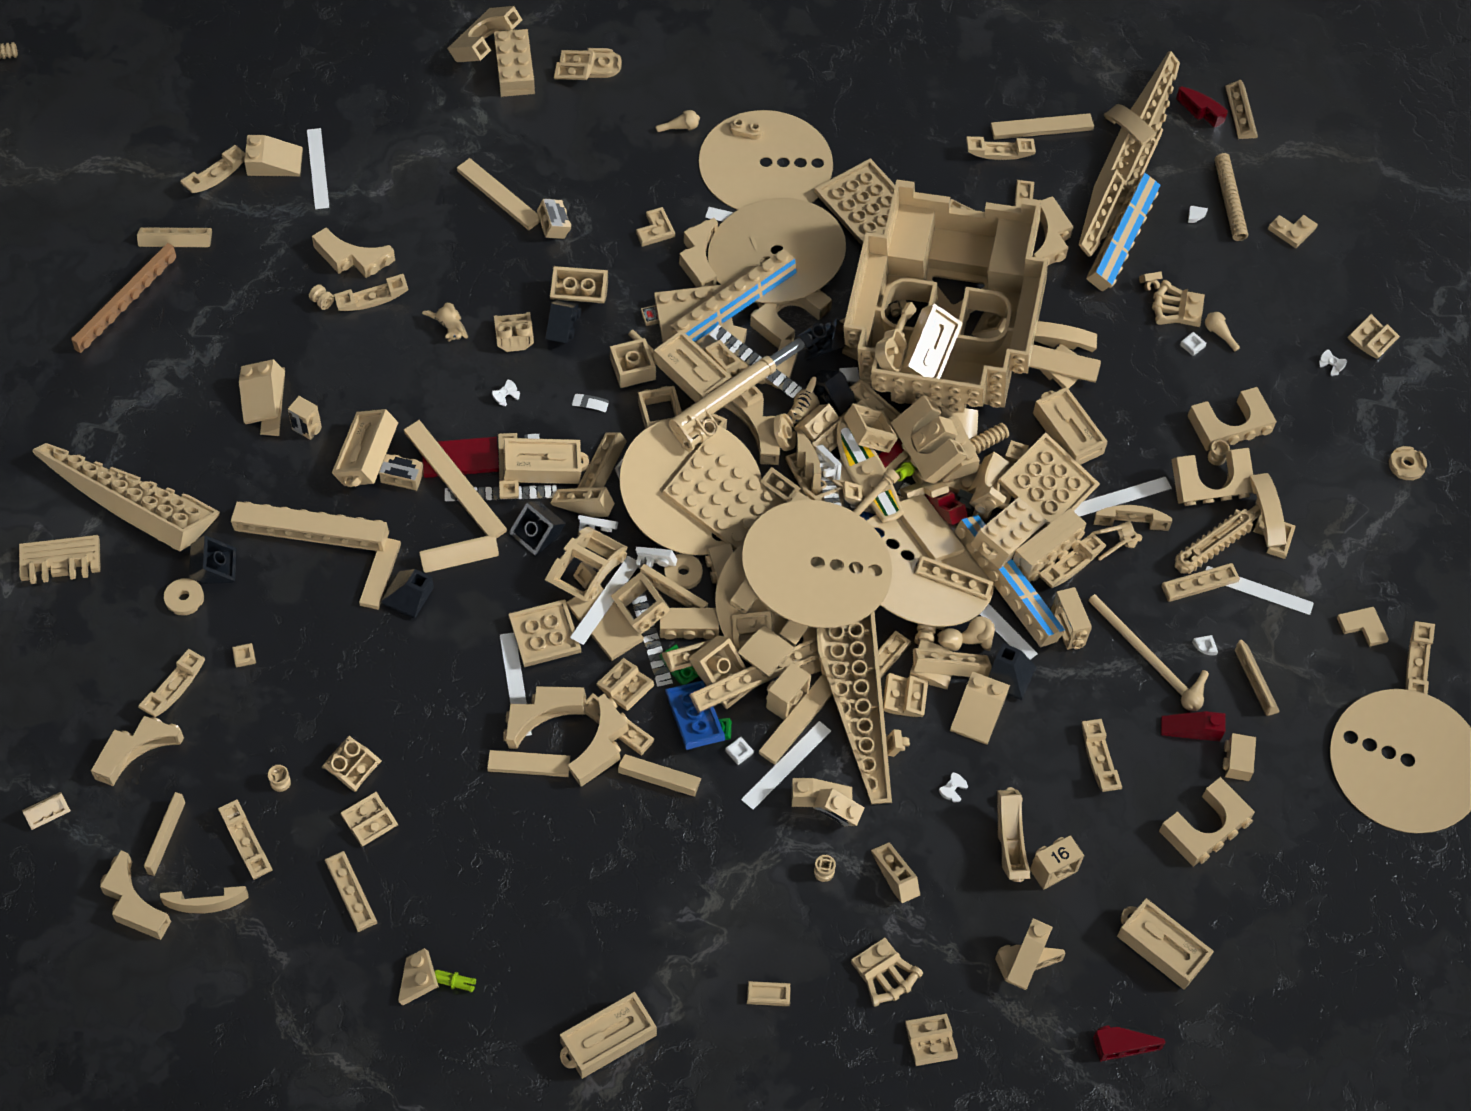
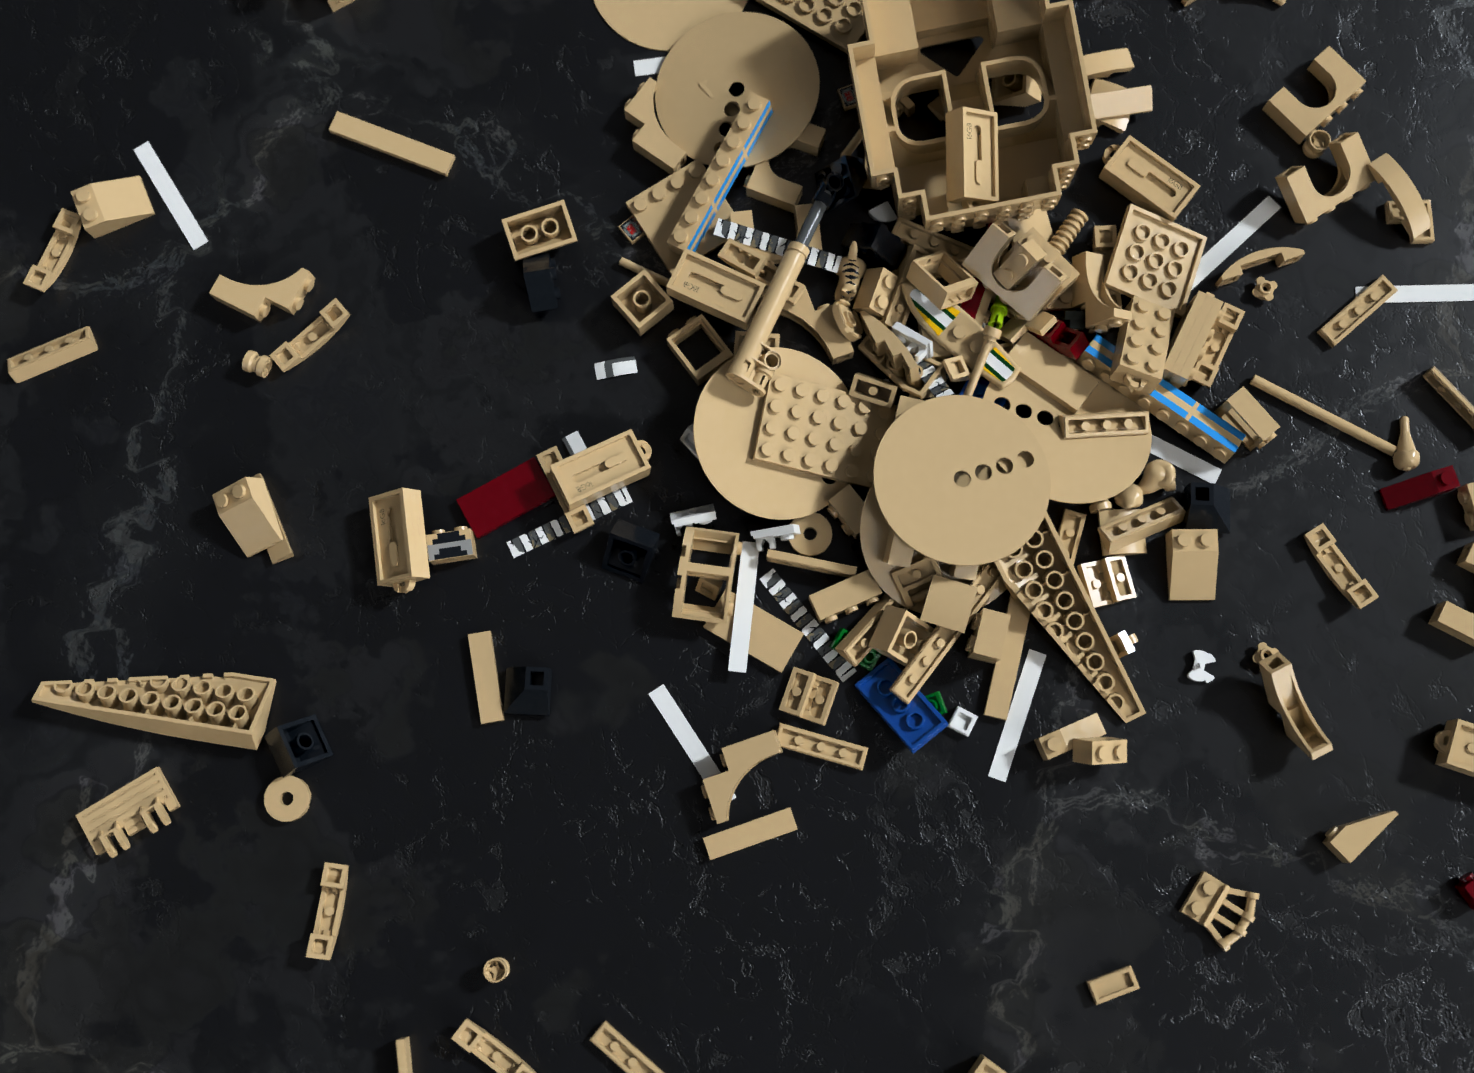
camera: 15 degrees left, 20 degrees up
medium nougat plate [71,243,176,353] -> none
tan arch [91,716,184,786] -> none
tan brick [231,502,389,551] -> none
tan tile [232,643,256,667] -> none
tan brick [288,396,322,440] -> none
tan slope [322,736,381,792] -> none
tan slope [340,792,398,847] -> none
tan tile [404,420,507,538] -> none
tan slope [419,534,499,573] -> none
tan animal [422,303,468,342] -> none
white piece [492,380,520,406] -> none
tan slope [494,312,534,352] -> none
tan plate [509,599,581,667] -> none
tan brick [537,199,571,239] -> none
tan slope [551,487,615,517] -> none
tan arch [568,694,629,787] -> none
tan slope [577,433,626,488] -> none
tan window [611,572,671,635] -> none
tan slope [618,754,701,797] -> none
tan tile [636,207,675,247] -> none
tan wheel [814,855,836,882] -> none
tan slope [871,842,920,903] -> none
tan piece [875,302,916,372] -> none
tan slope [905,1014,958,1066] -> none
tan slope [1006,918,1053,990] -> none
tan brick [1030,835,1084,890] -> none
tan plant [1093,521,1135,560] -> none
tan gear [1174,499,1280,574] -> none
white tile [1180,332,1206,356] -> none
white tile [1192,635,1218,655] -> none

